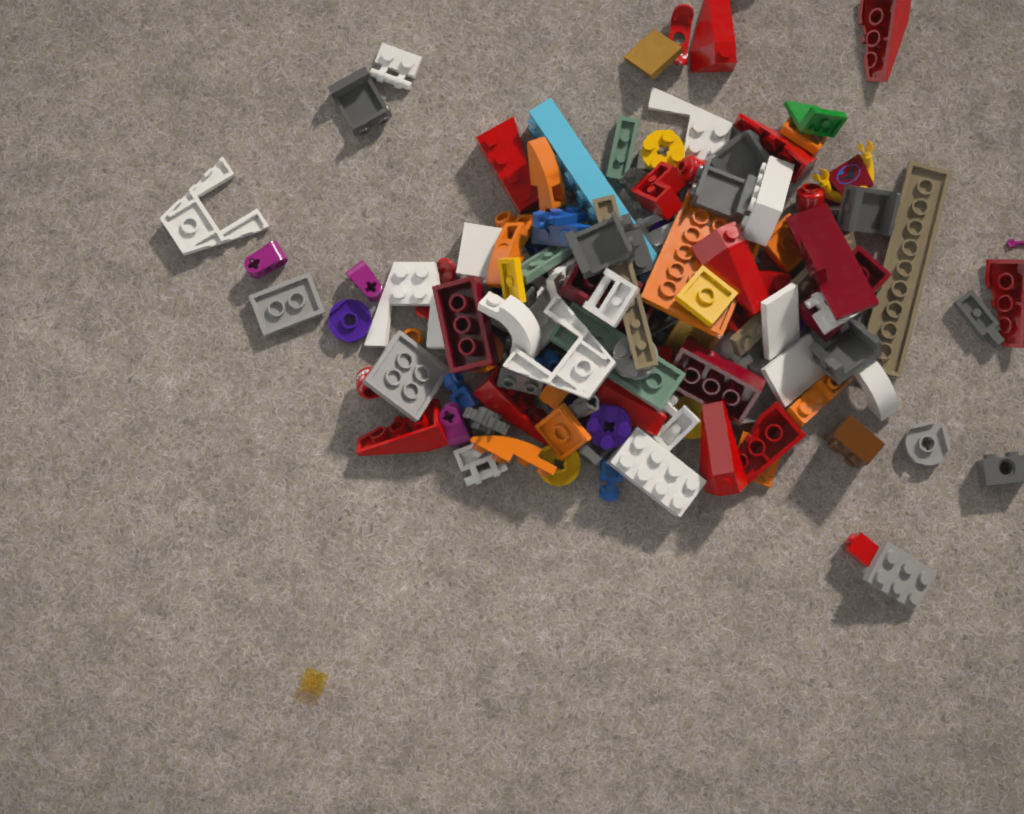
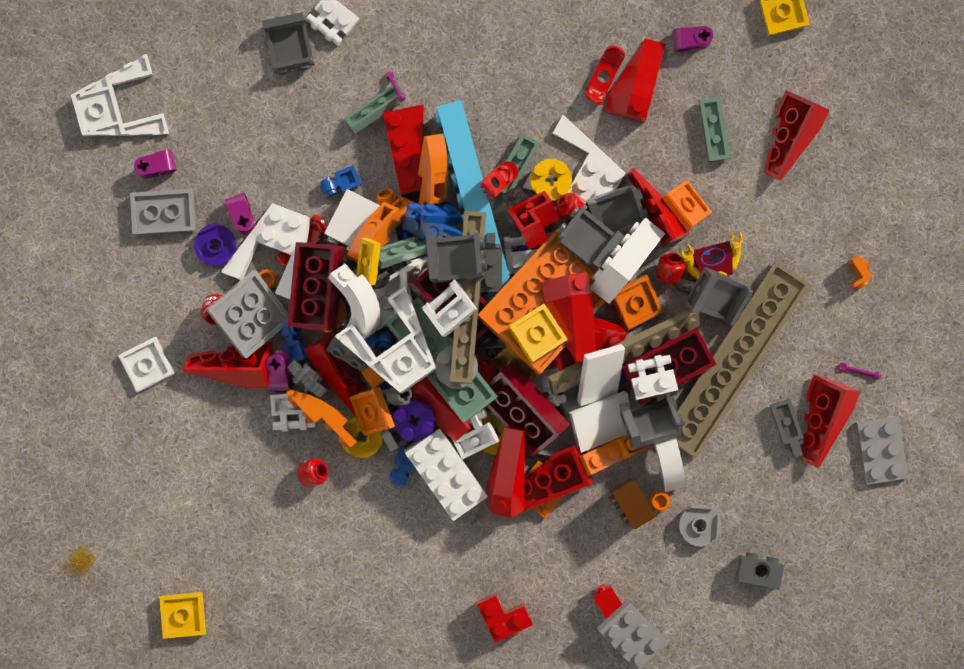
camera: 15 degrees right, 5 degrees up
pearl gold tile [623,29,684,80] -> none
green bracket [784,101,848,138] -> none
dark red bracket [786,203,879,320] -> none
none -> white tile [118,337,175,393]
none -> yellow plate [159,592,206,639]
none -> red head [297,458,328,487]
none -> blue plate [320,165,362,198]
none -> sand green plate [344,85,406,134]
none -> magenta hinge [386,71,405,101]
none -> red brick [477,593,533,643]
none -> red piece [480,161,518,200]
none -> orange plate [649,491,670,512]
none -> sand green plate [698,97,730,162]
none -> orange bracket [848,255,872,289]

